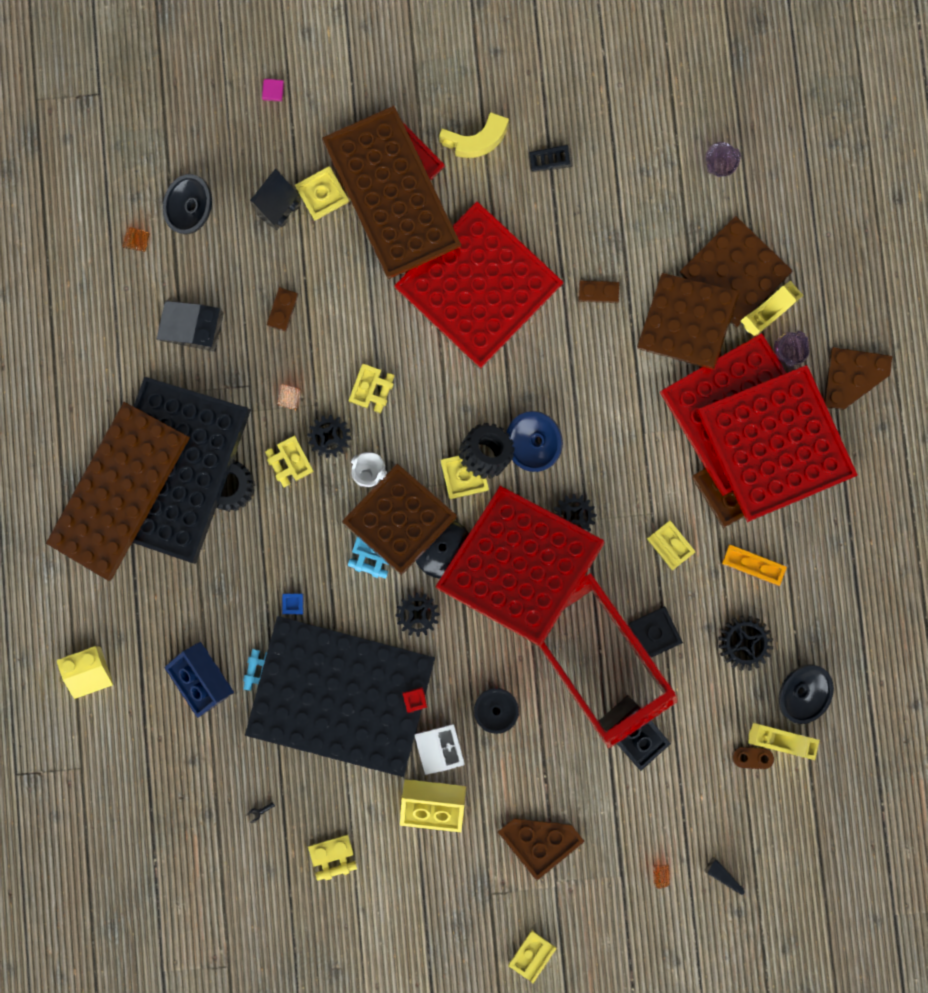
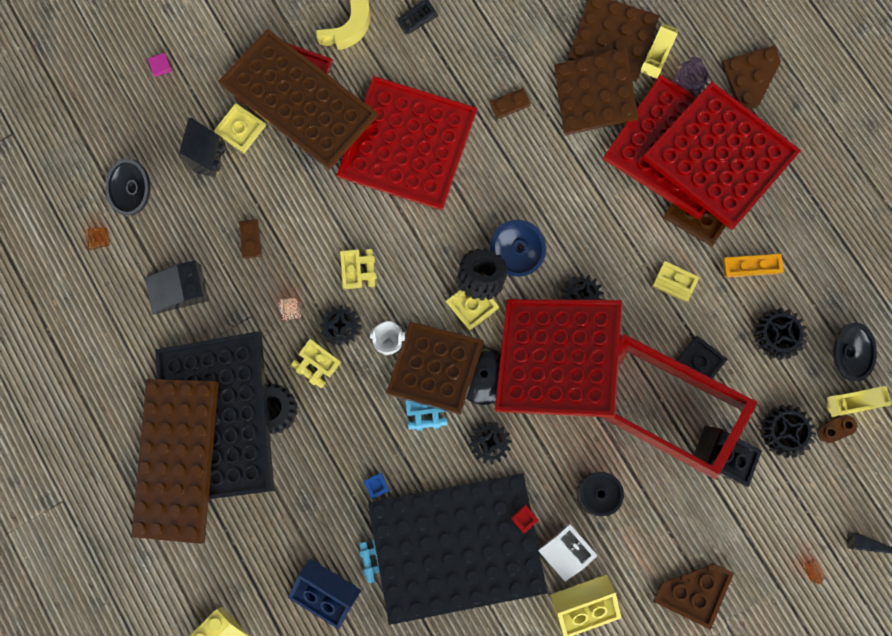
camera: 25 degrees left, 5 degrees down
none -> black gear [760,405,816,458]

